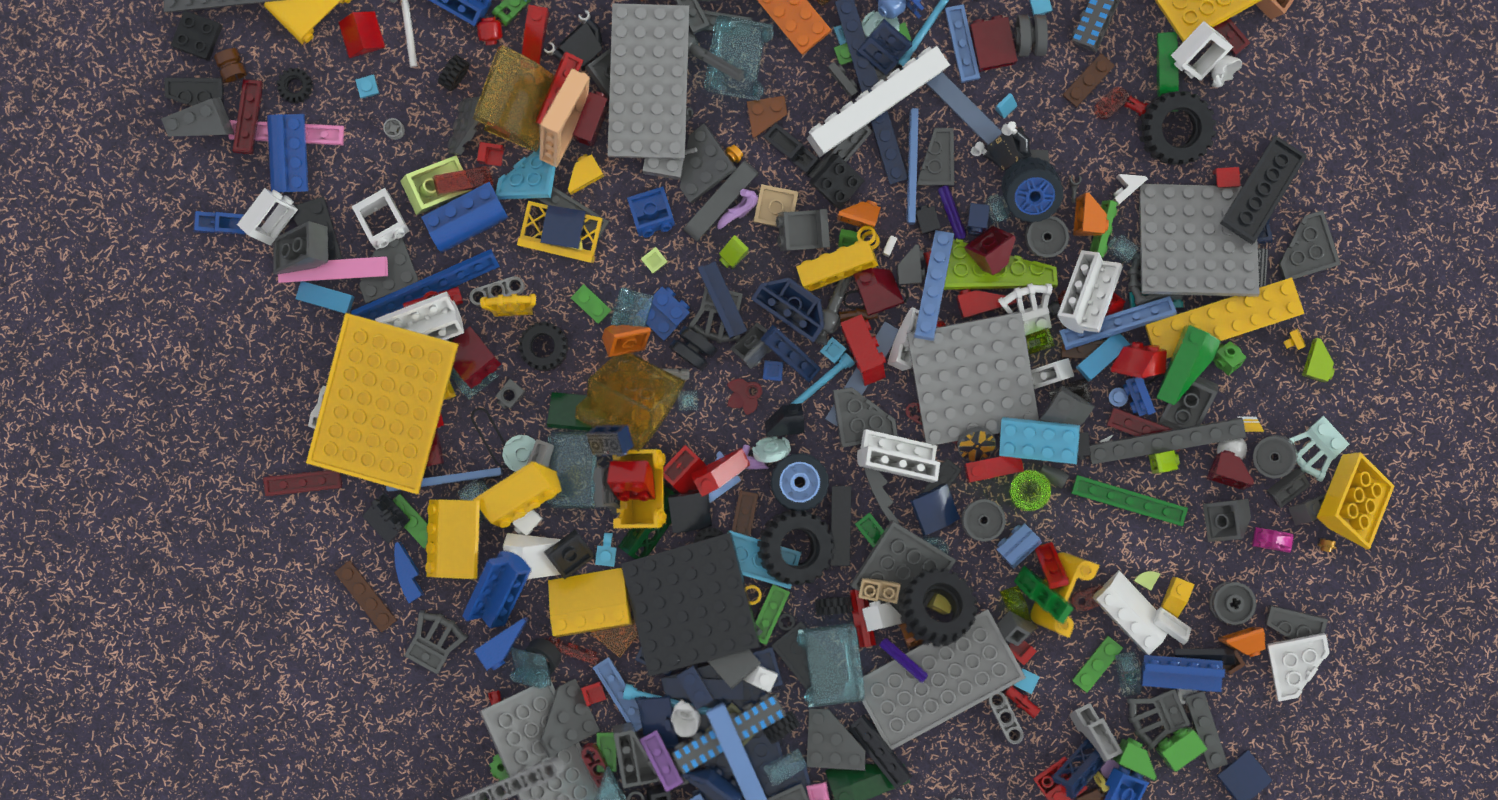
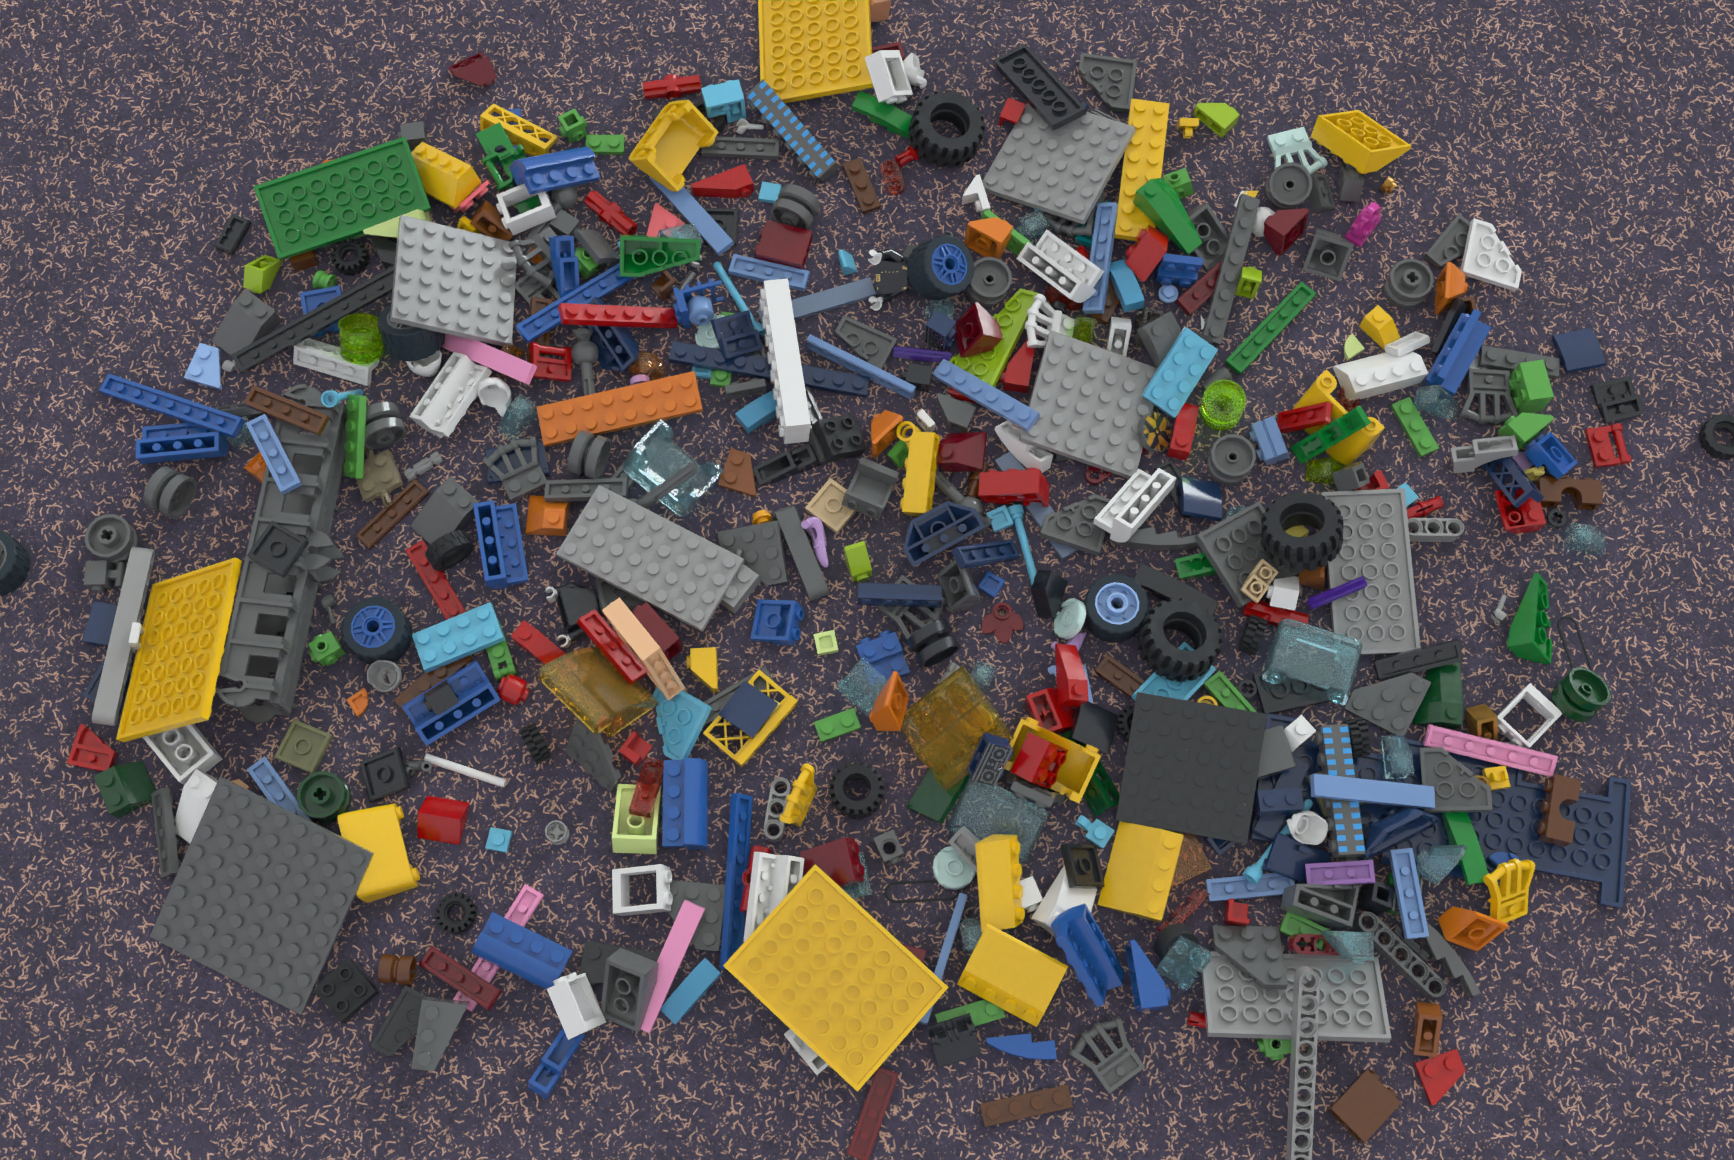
camera: 65 degrees left, 15 degrees down
none -> dark azure slope [735,391,777,434]

